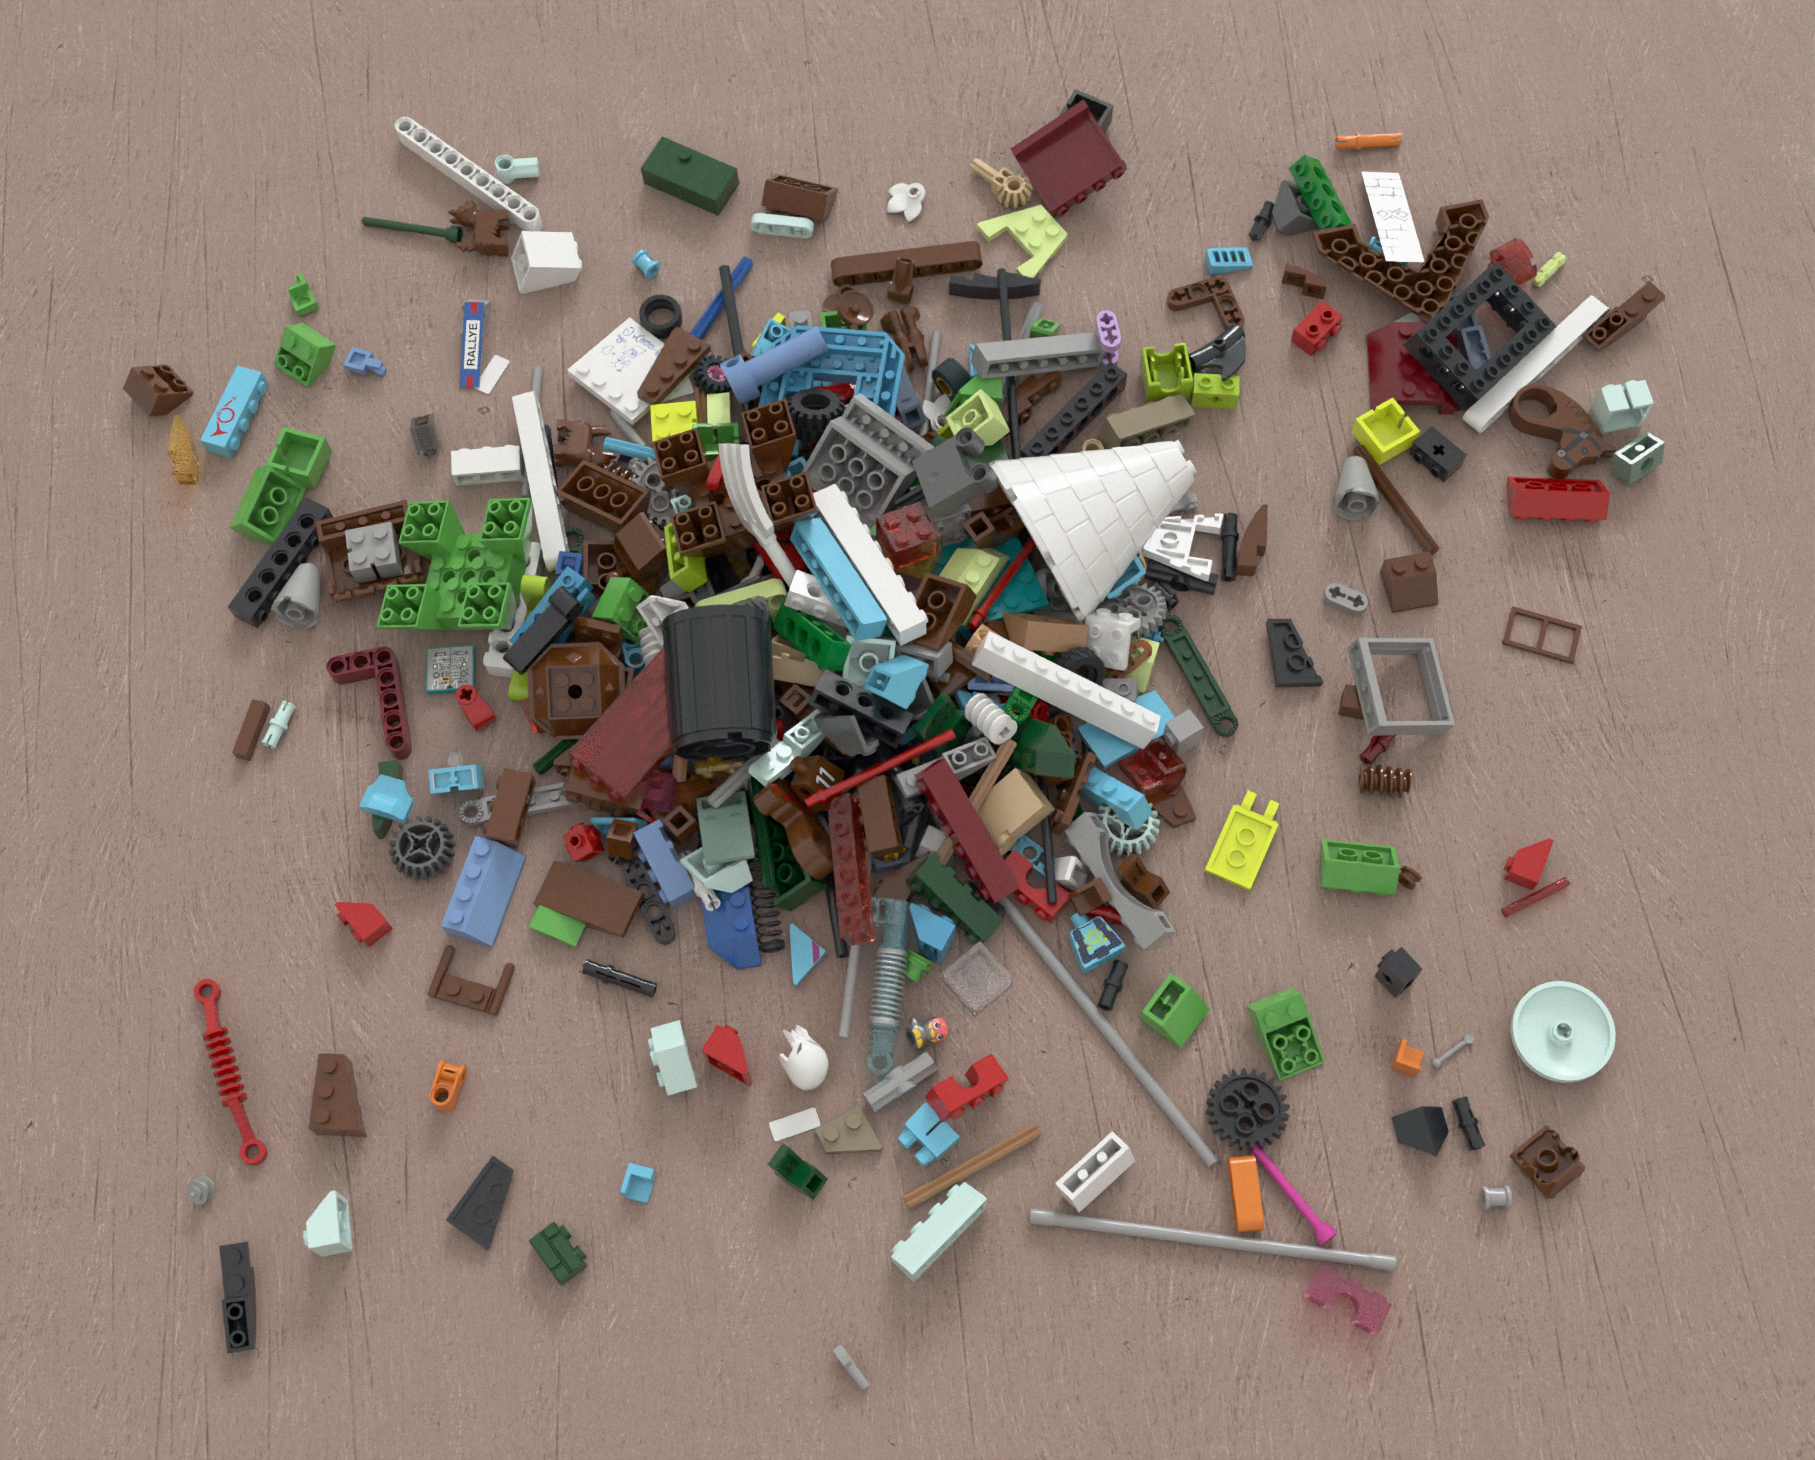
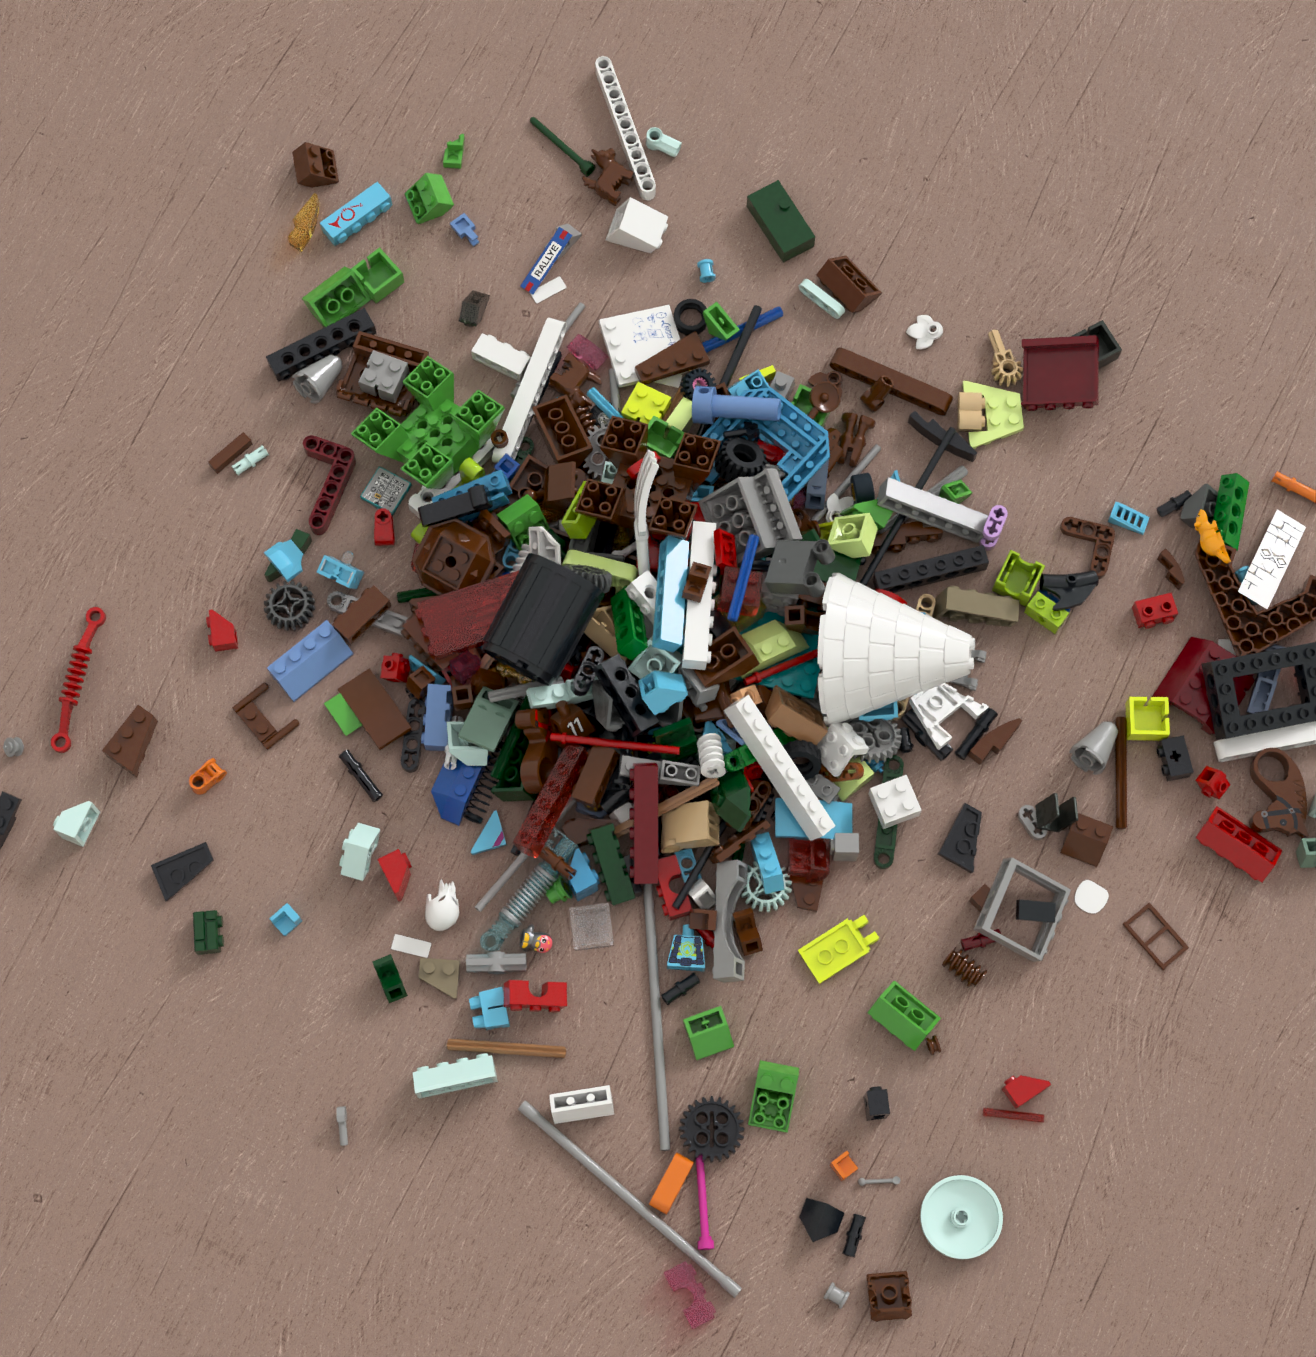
camera: 30 degrees right, 5 degrees up
none -> reddish brown bush [491,429,509,449]
none -> reddish brown pin [539,847,577,880]
none -> clear pink slope [567,334,609,371]
none -> black beam [571,646,604,696]
none -> reddish brown slope [682,561,712,603]
none -> bright green slope [703,302,740,341]
none -> red bracket [713,528,737,576]
none -> black bar [723,422,760,441]
none -> blue axle [727,534,759,622]
none -> white brick [868,775,921,829]
none -> tan brick [957,392,985,432]
none -> black tile [1016,899,1056,923]
none -> pearl dark grey piece [1035,793,1078,833]
none -> white sticker [1075,880,1109,913]
none -> light orange animal [1194,509,1231,564]
none -> red brick [1195,766,1231,799]

